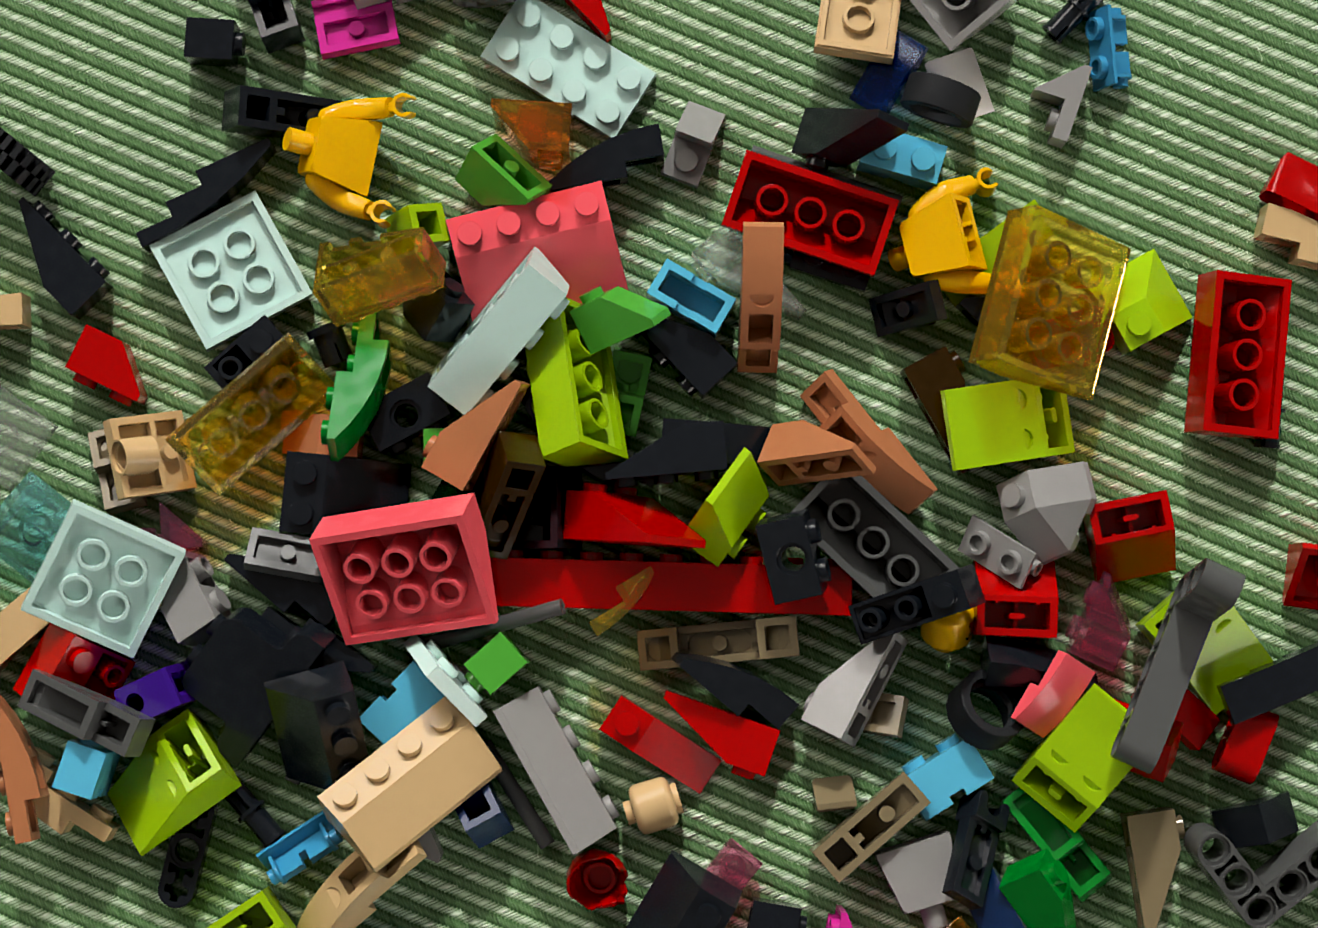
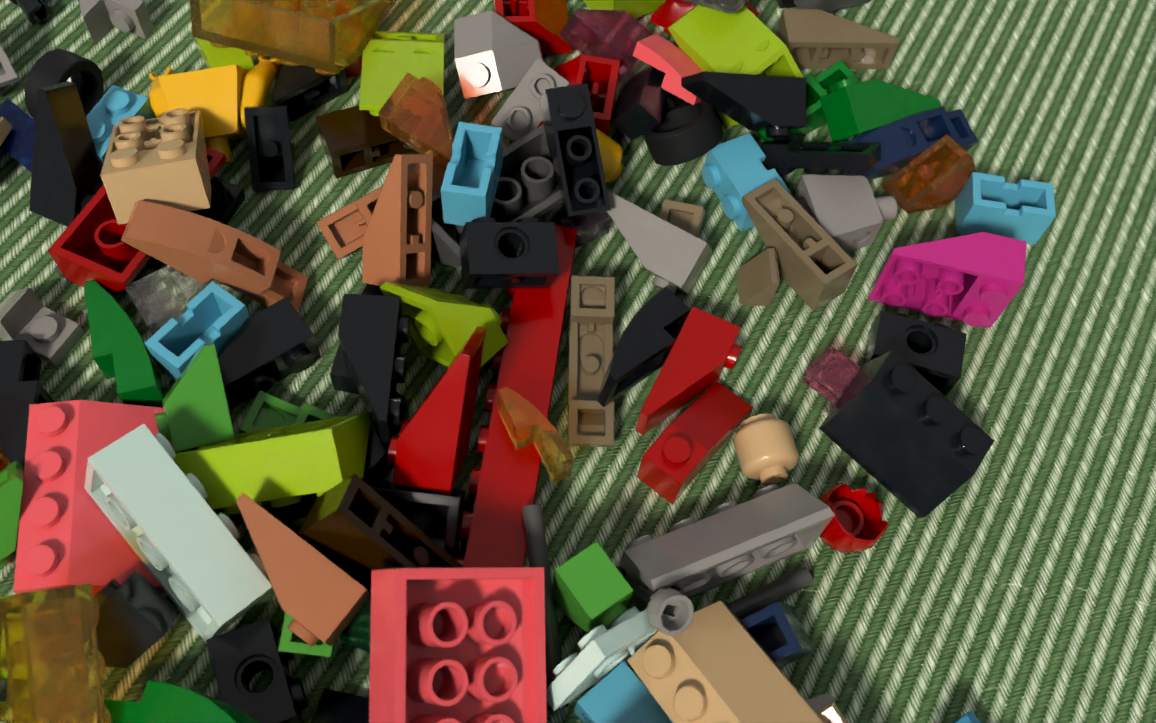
camera: 90 degrees left, 25 degrees down
none -> green slope [84,280,166,407]
none -> tan slope [100,108,212,225]
none -> clear orange slope [378,73,453,170]
none -> medium azure brick [440,122,503,226]
none -> light grey hinge [616,566,694,636]
none -> black slope [681,72,806,138]

